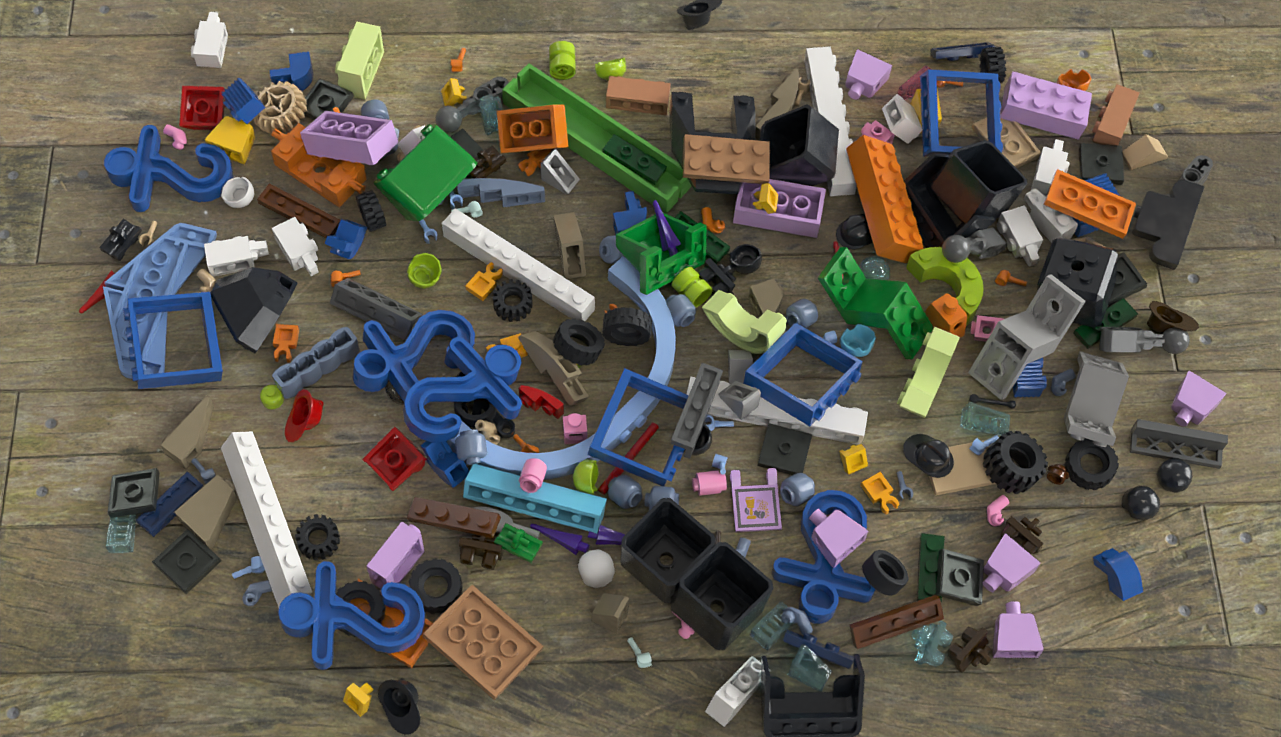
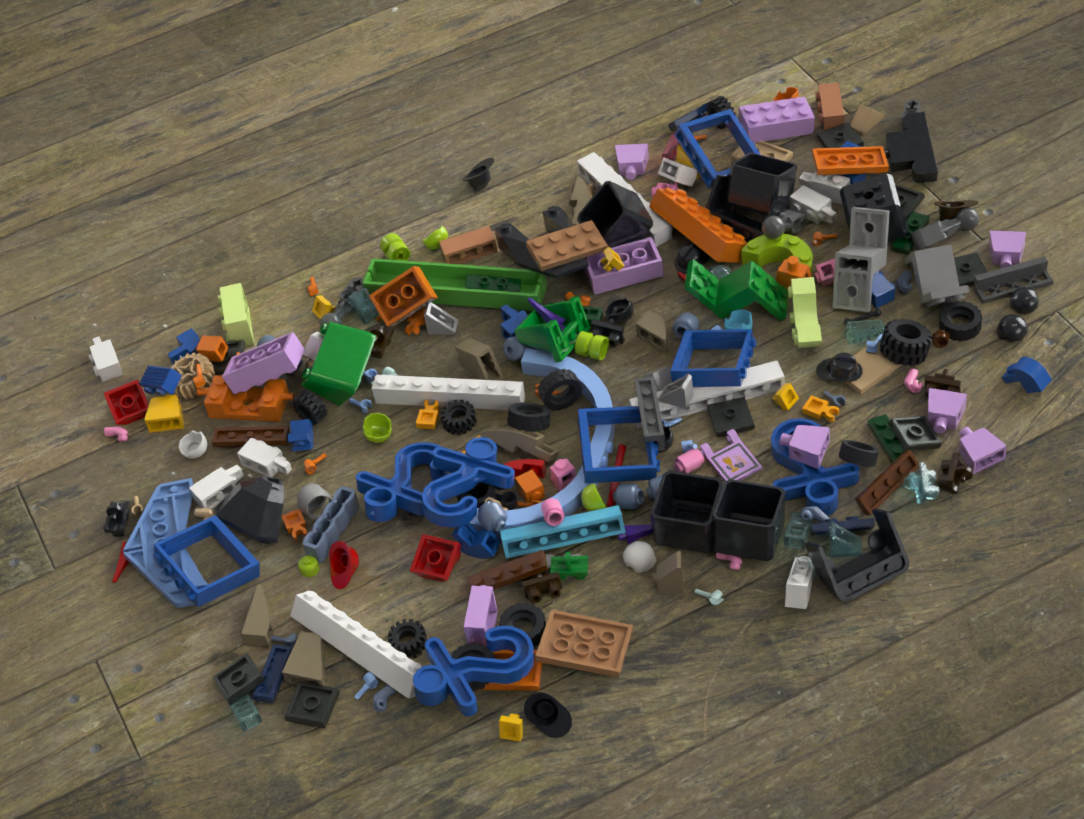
camera: 15 degrees left, 15 degrees down
blue piece [104,125,233,212] -> none
dark grey fence [330,278,423,340] -> none
sand blue slope [457,178,545,207] -> none
dark purple piece [530,523,590,556] -> none
sand blue head [666,294,696,327] -> none
yellowish green brick [702,290,787,354] -> none
sand blue head [780,473,815,506] -> none
white hinge [1031,139,1070,195] -> none
none -> orange hand [192,364,206,388]
none -> orange brick [196,335,229,362]
none -> light grey helmet [297,483,333,520]
none -> orange brick [515,470,545,503]
none -> pearl dark grey plate [954,252,987,286]

